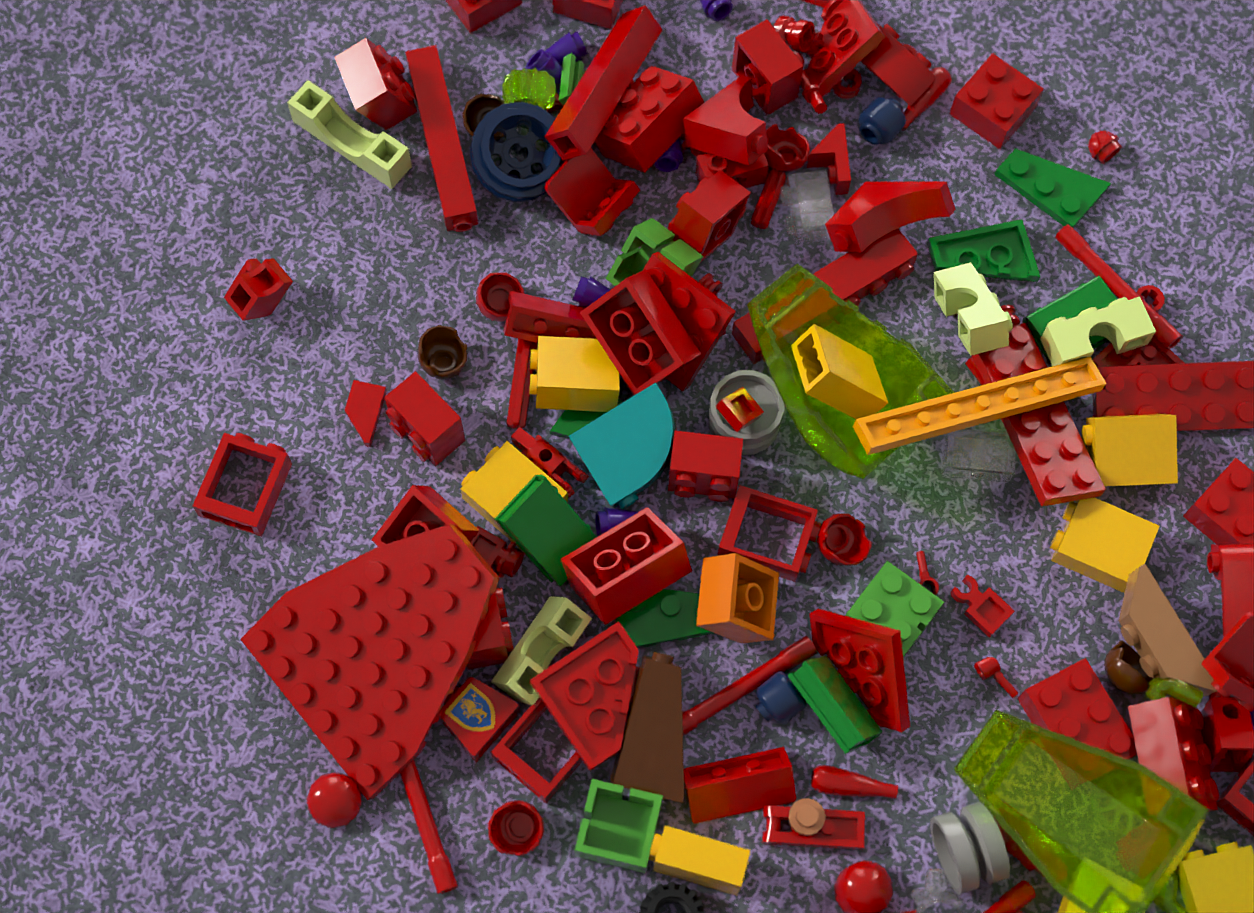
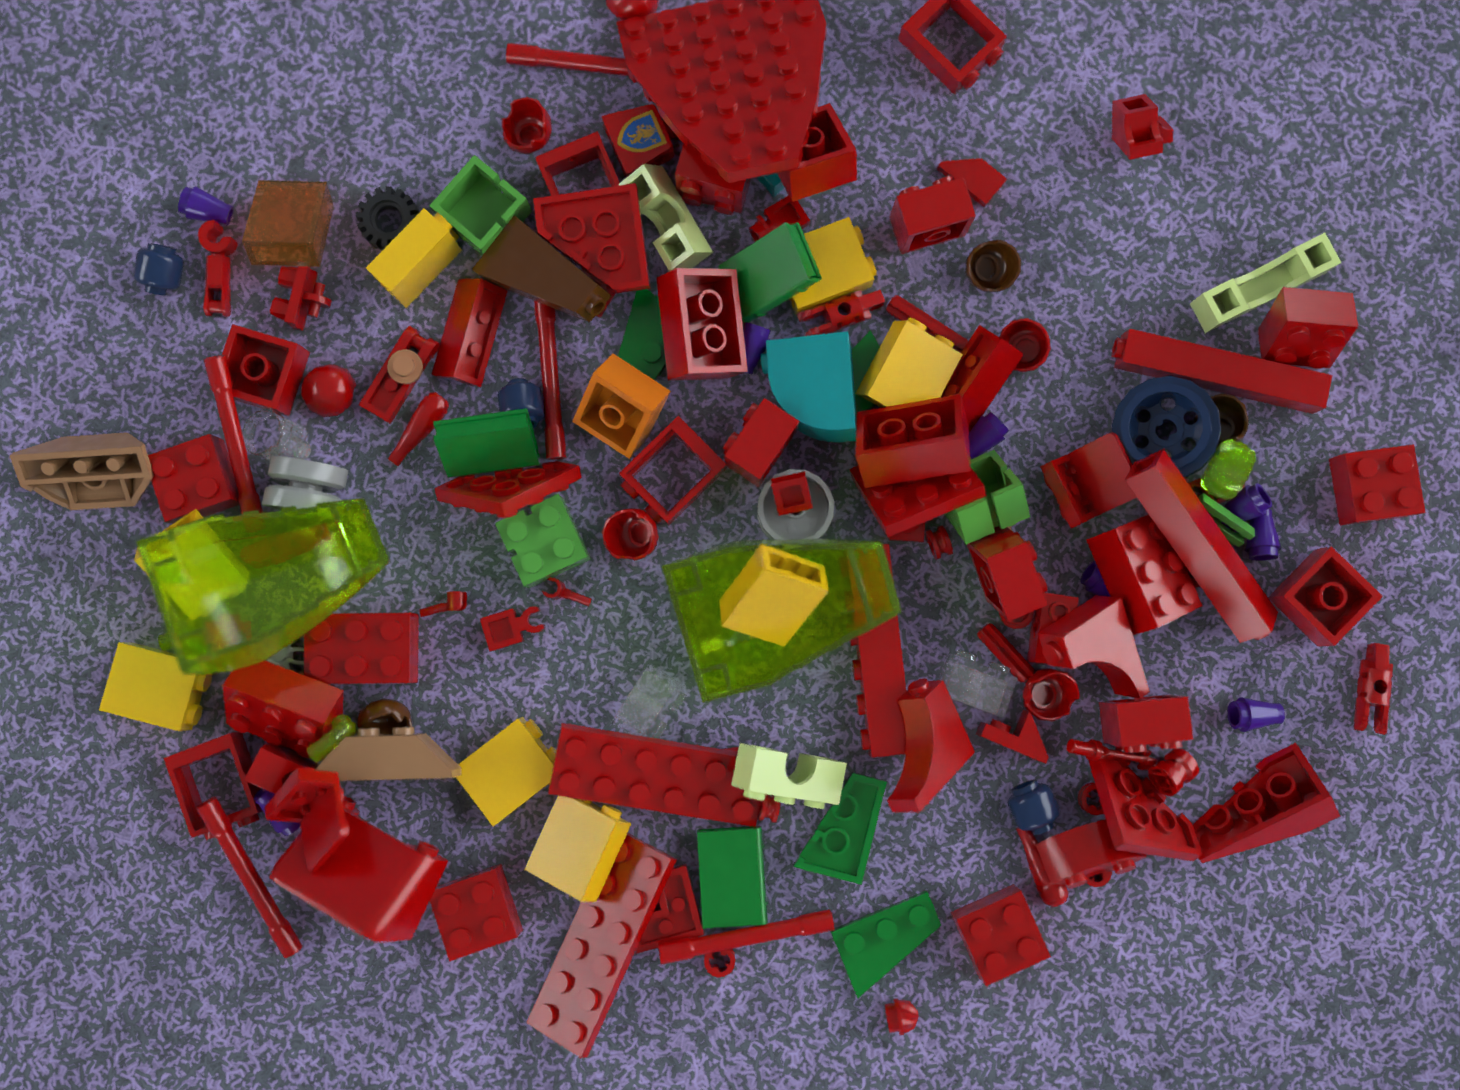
camera: 120 degrees right, 15 degrees up
light orange plate [853,357,1106,455] -> none
yellowish green arch [1040,297,1156,367] -> none

